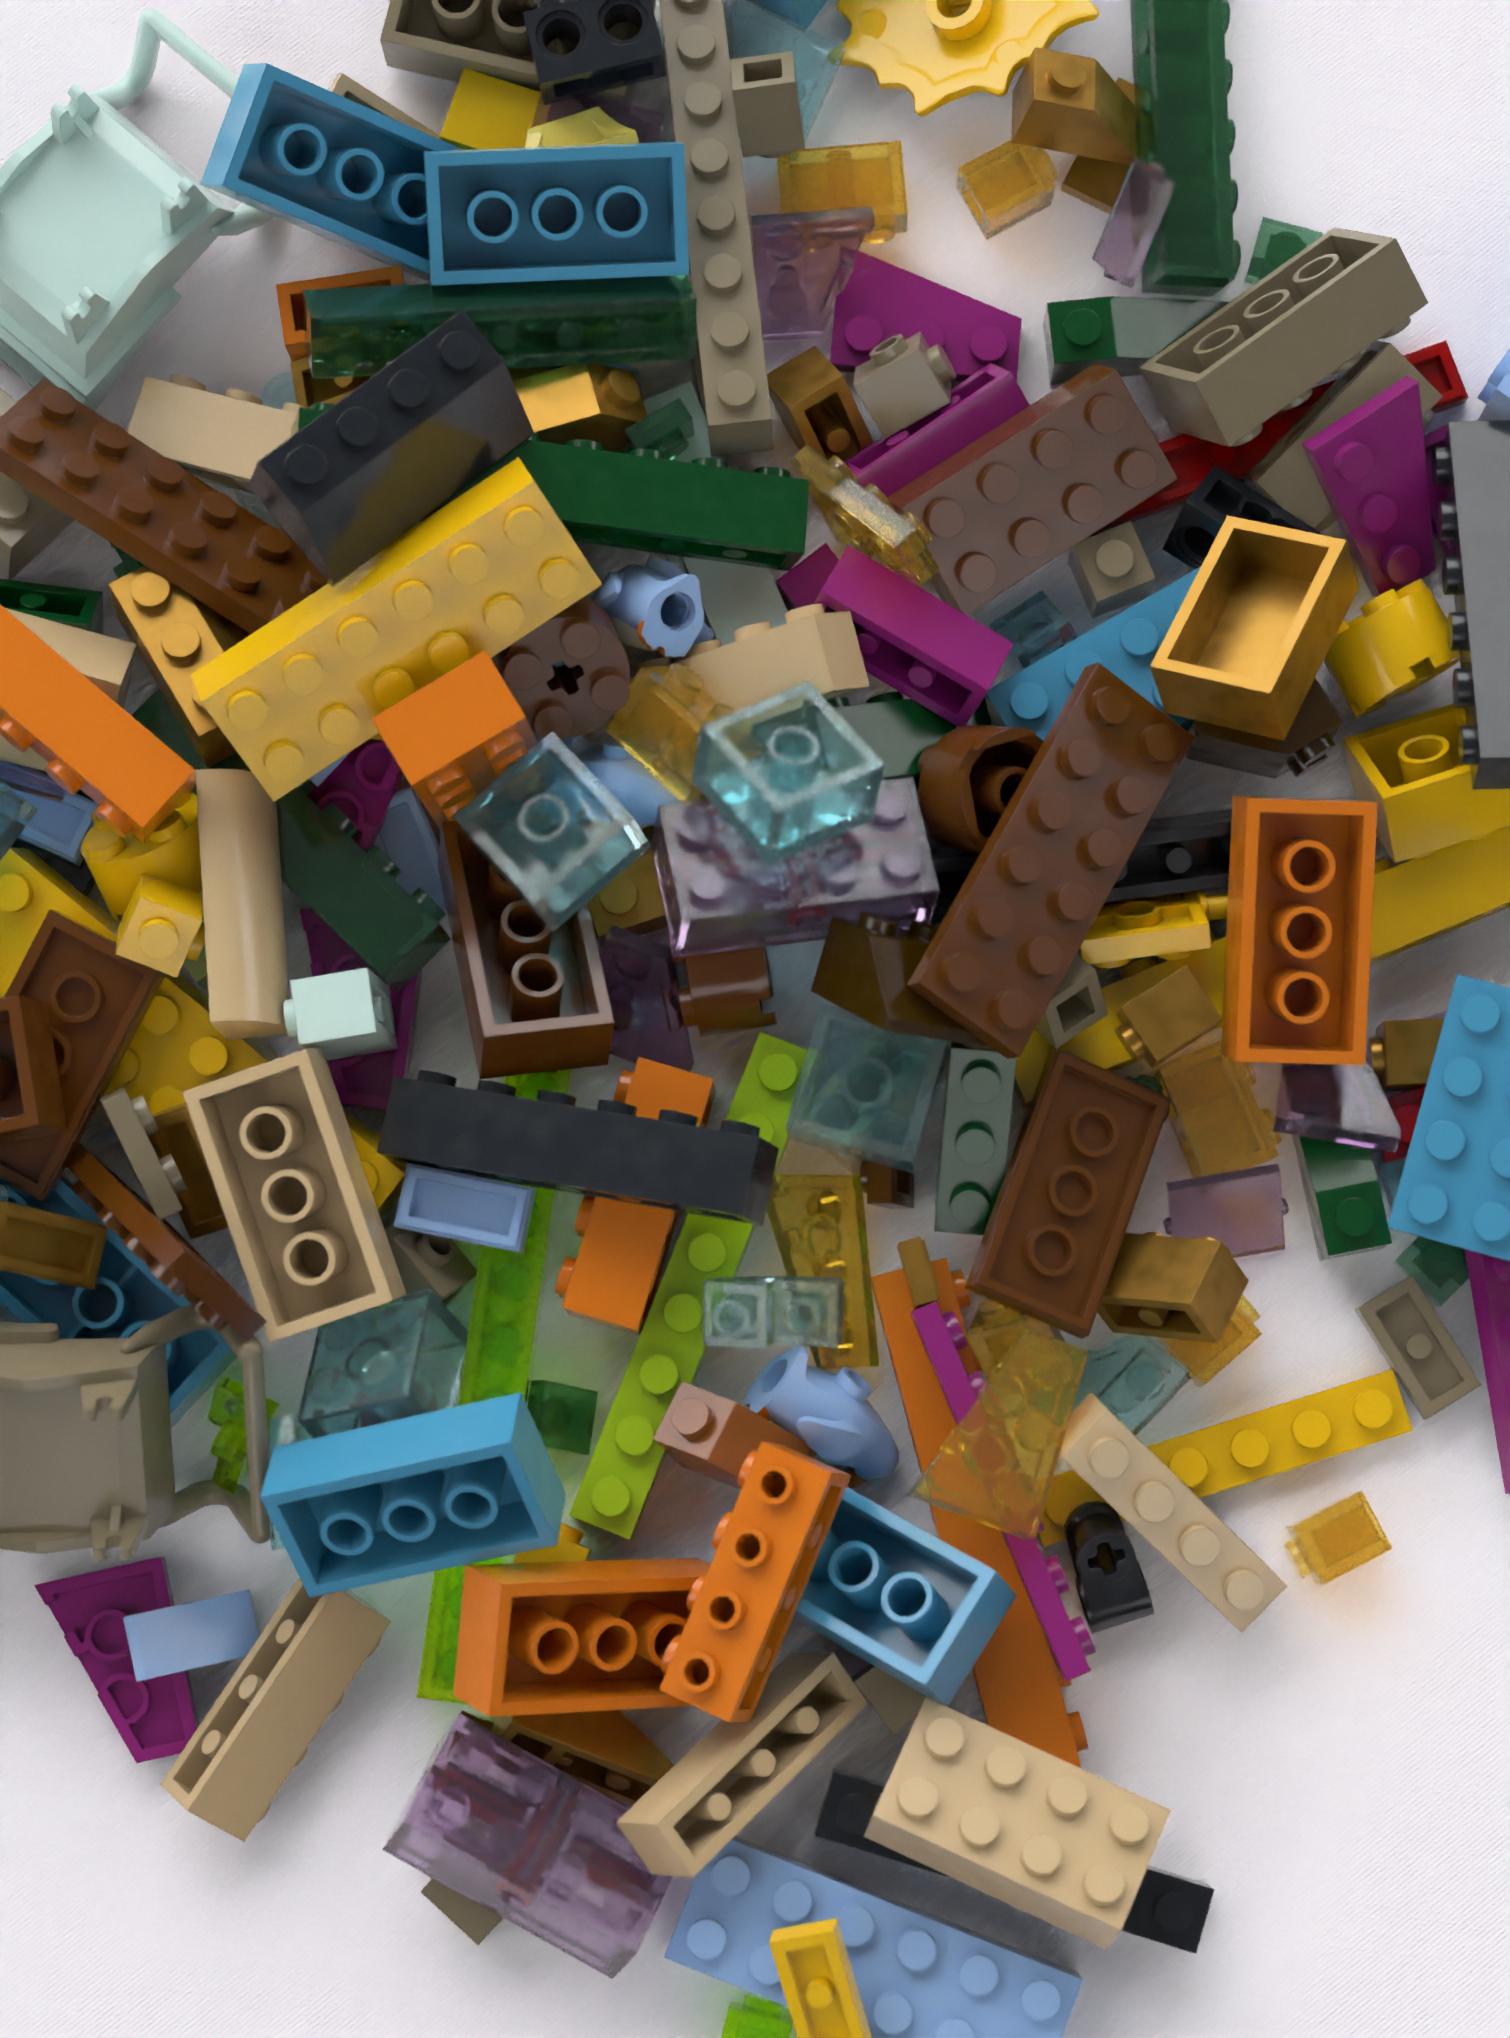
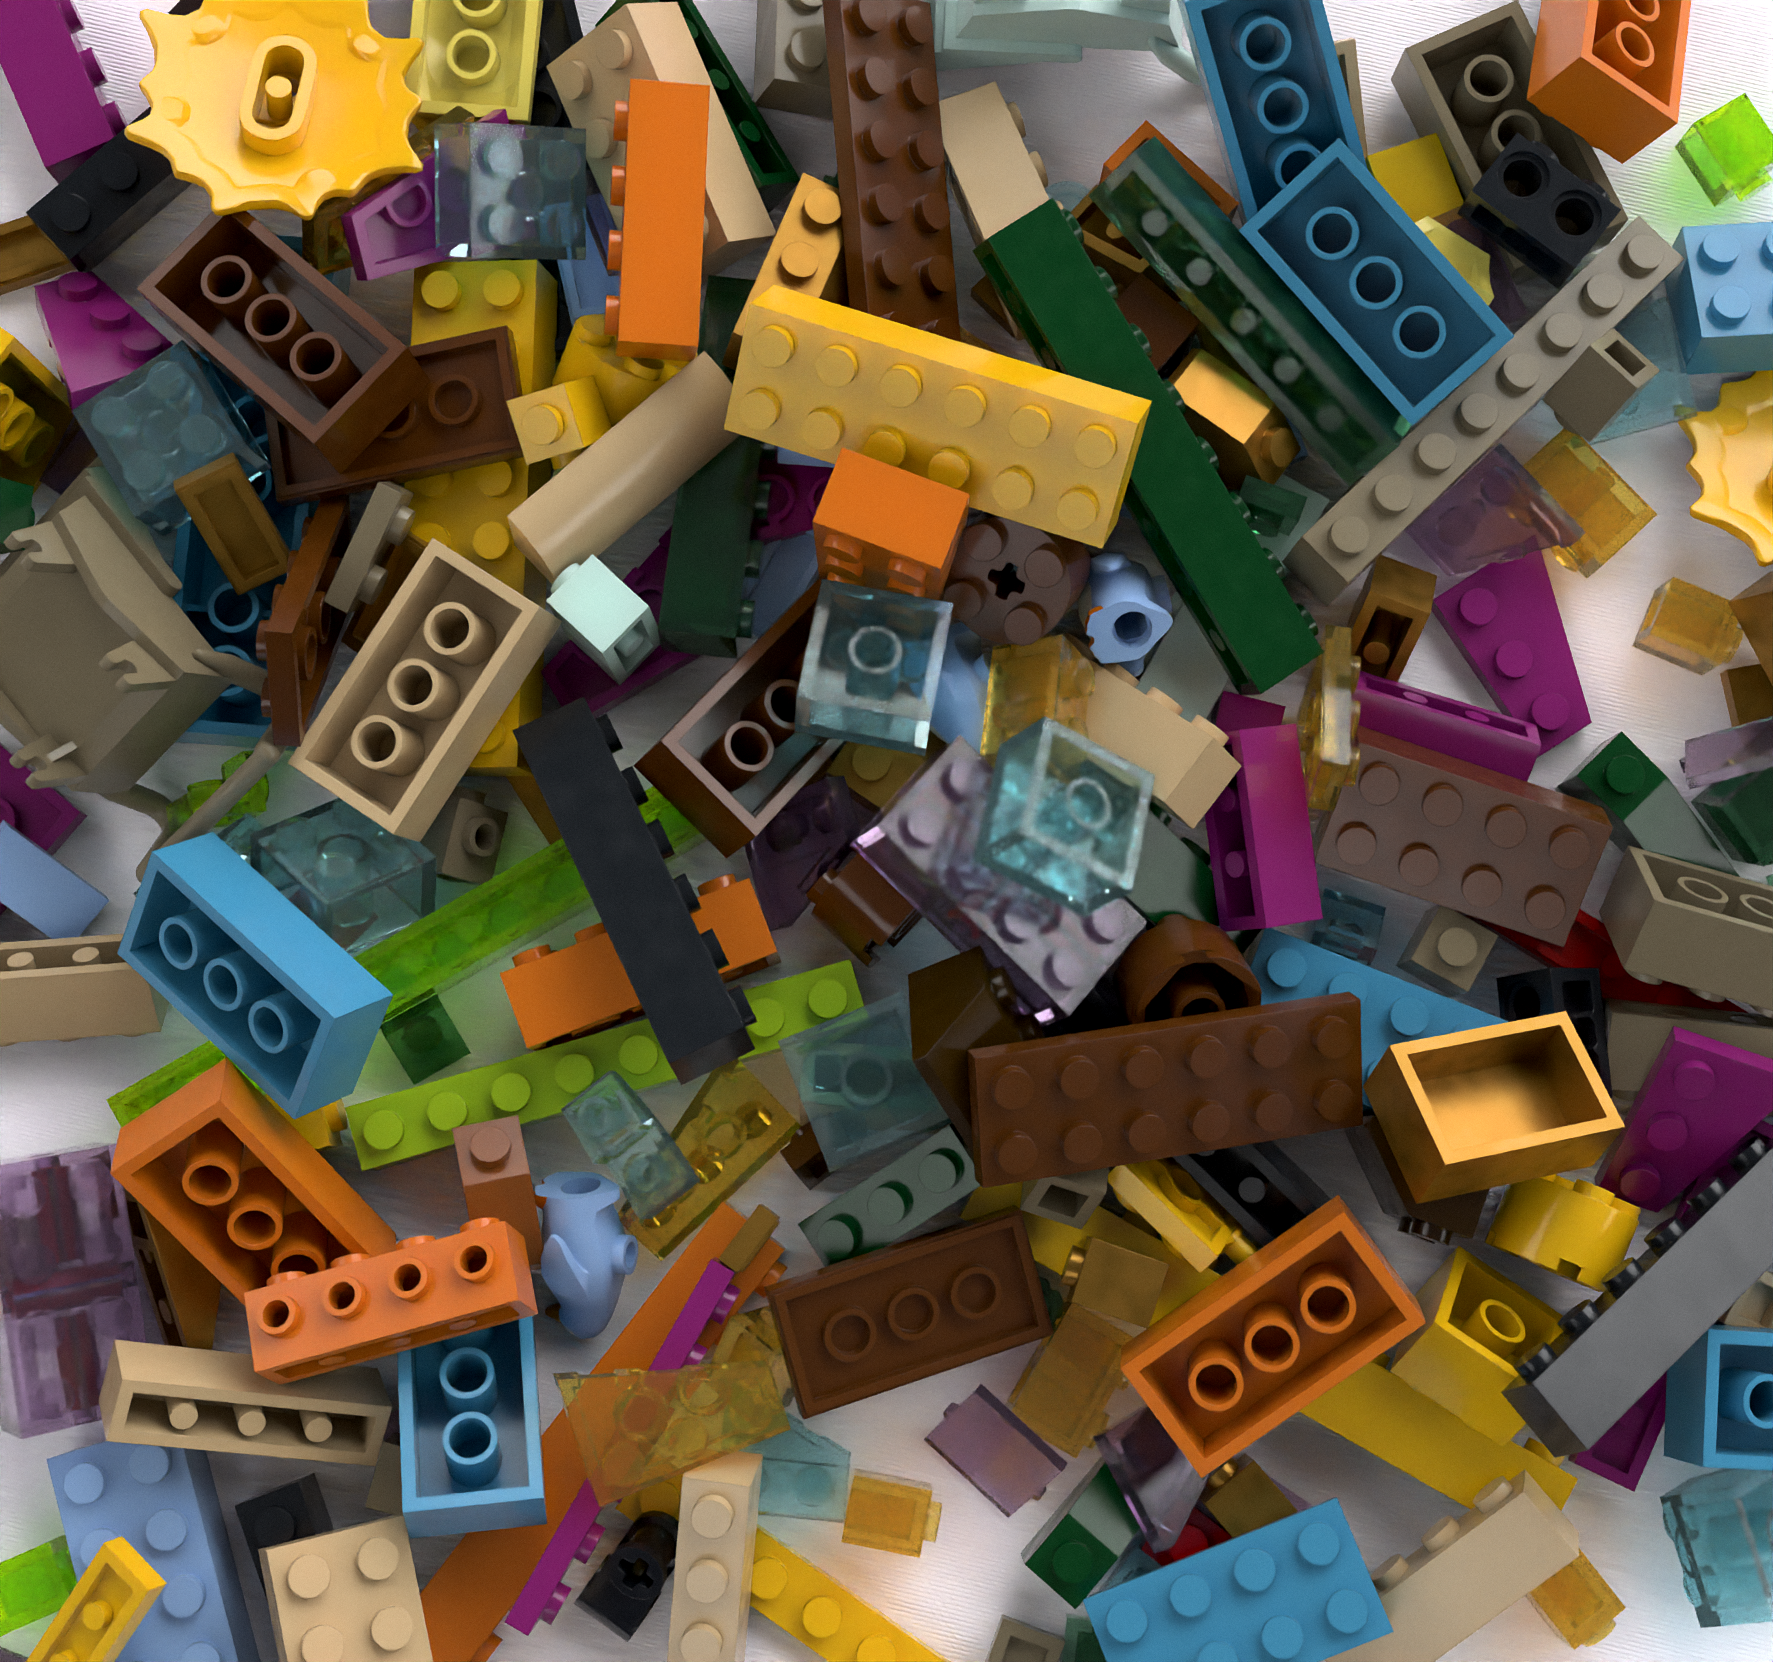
camera: 45 degrees right, 0 degrees up
black slope [248,310,534,588] -> none
light blue tile [394,1163,537,1254] -> none
dark tan brick [853,331,956,439] -> none
pearl gold brick [1097,1232,1249,1343] -> none

